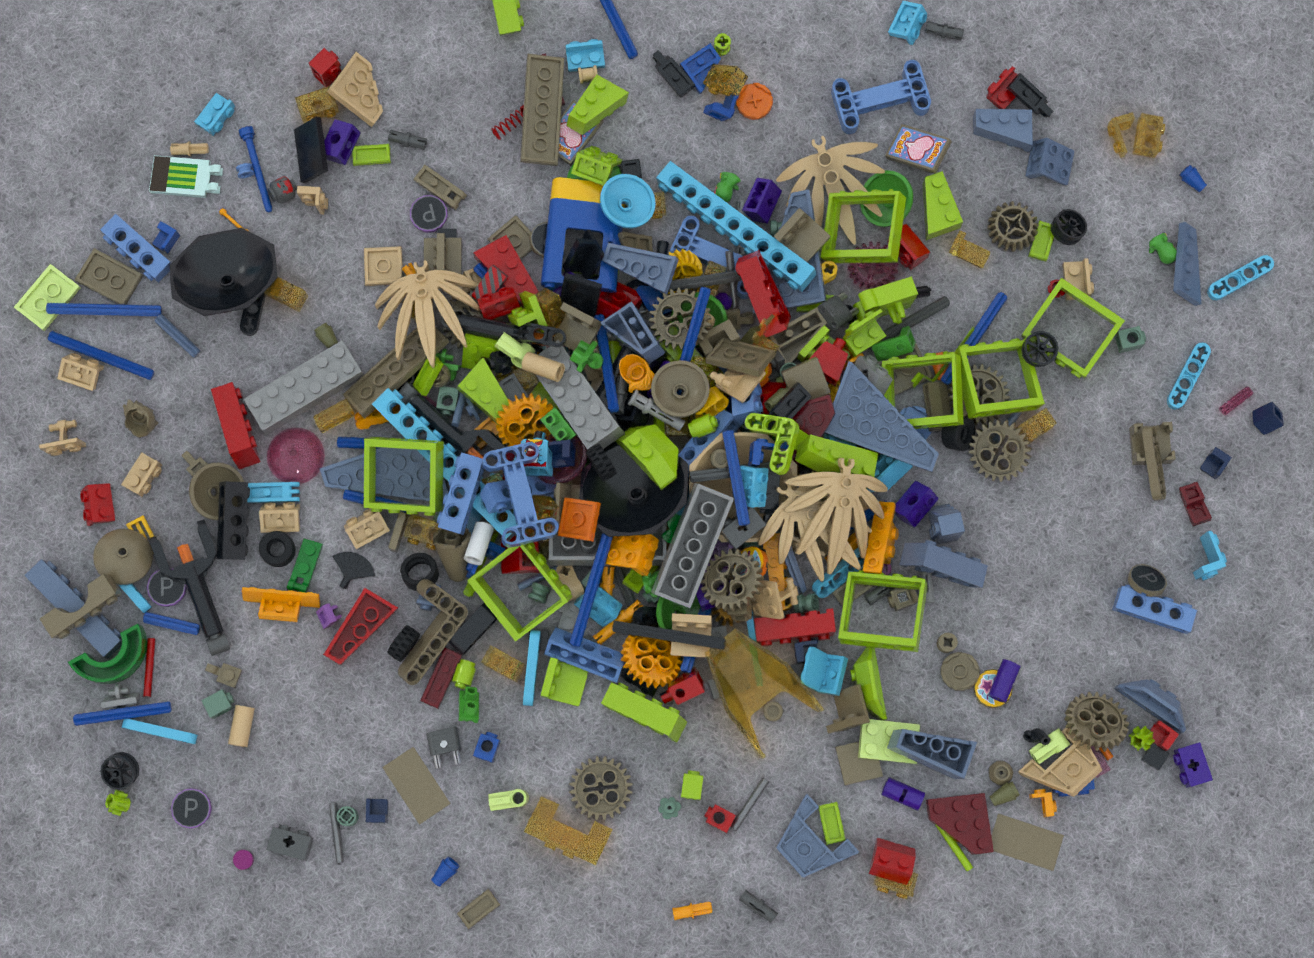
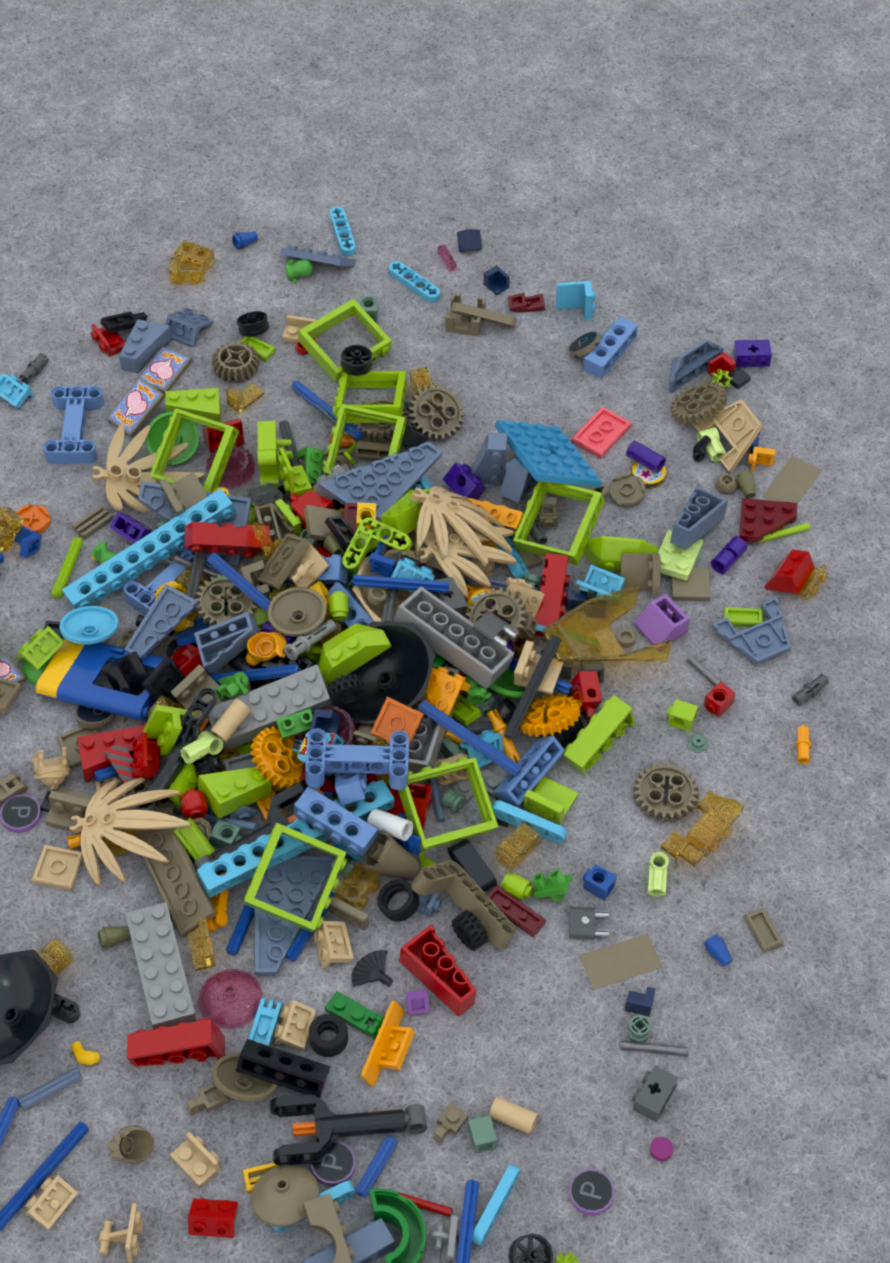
camera: 75 degrees left, 25 degrees down
none -> tan helmet [30,747,71,790]
none -> lime axle [51,537,83,599]
none -> yellow arm [71,1041,100,1065]
none -> dark tan tile [72,506,113,540]
none -> tile [135,345,193,395]
none -> red head [180,789,208,819]
none -> yellow brick [356,502,376,531]
none -> dark grey piece [472,611,517,648]
none -> dark azure plate [495,420,603,488]
none -> coral tile [571,407,632,459]
none -> medium lavender slope [634,594,690,650]

